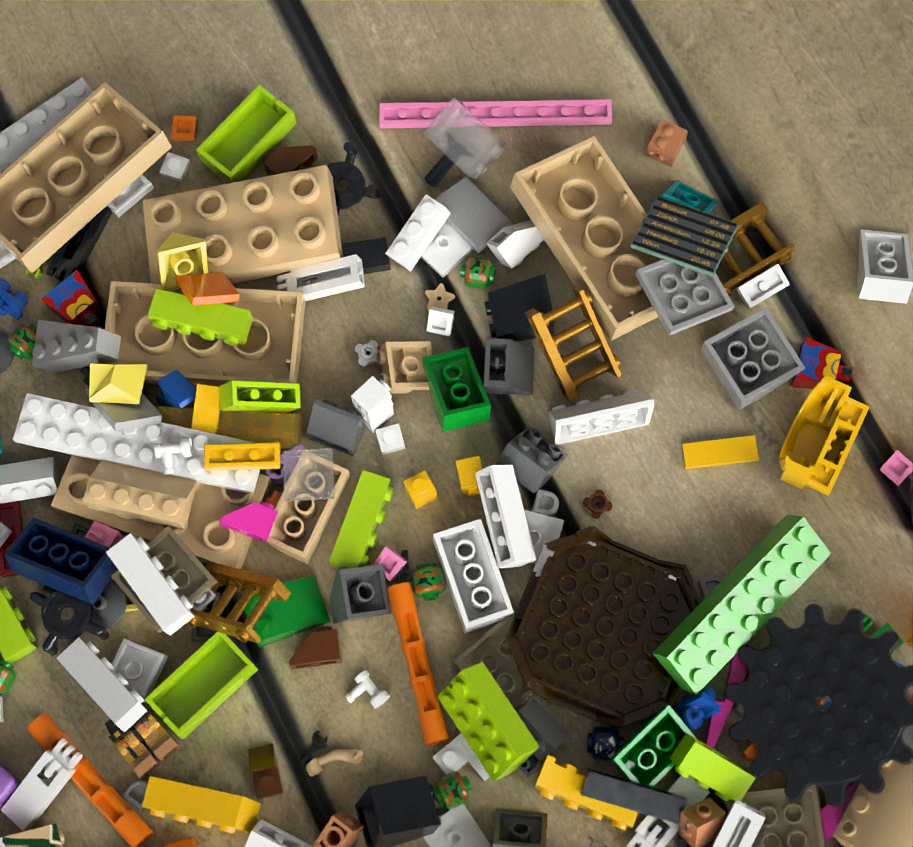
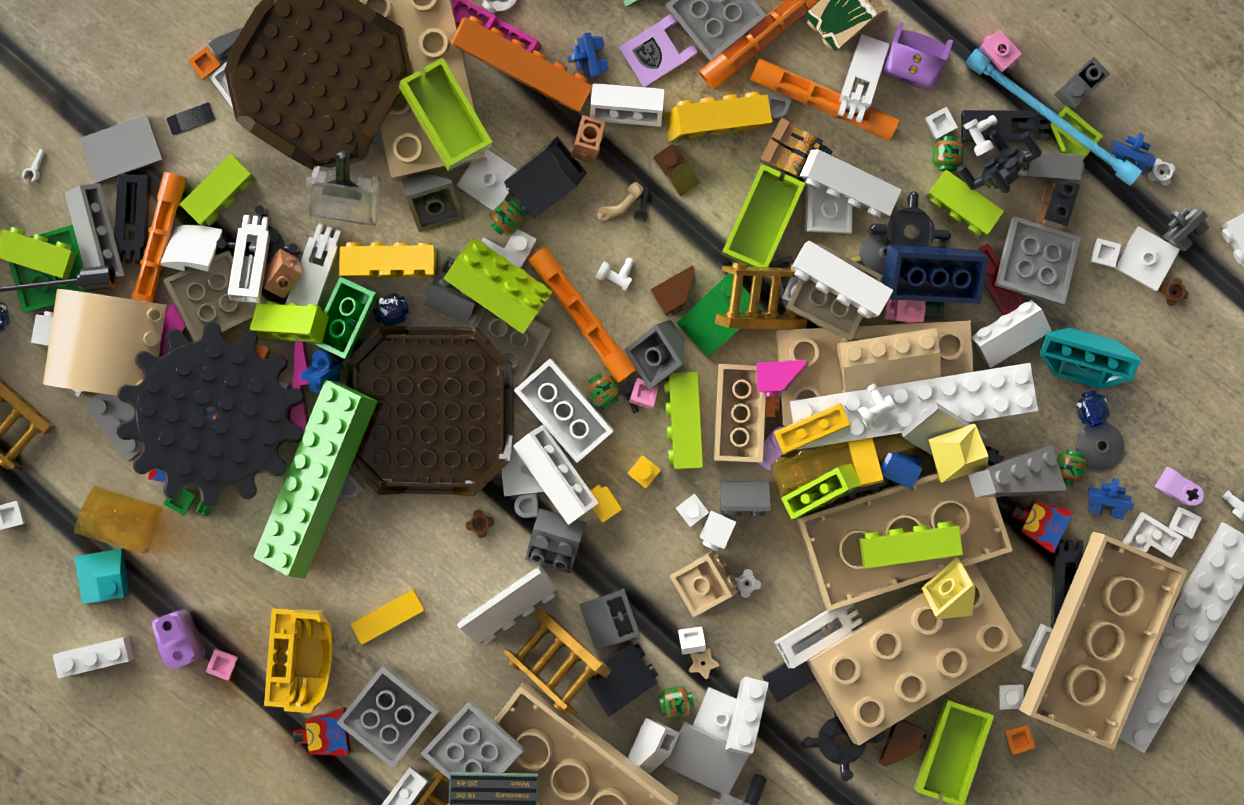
camera: 155 degrees right, 15 degrees up
orange tile [176,272,239,306] -> none
clear tile [283,448,335,501] -> none
green slope [422,347,491,432] -> none
black tile [580,768,687,824] -> none

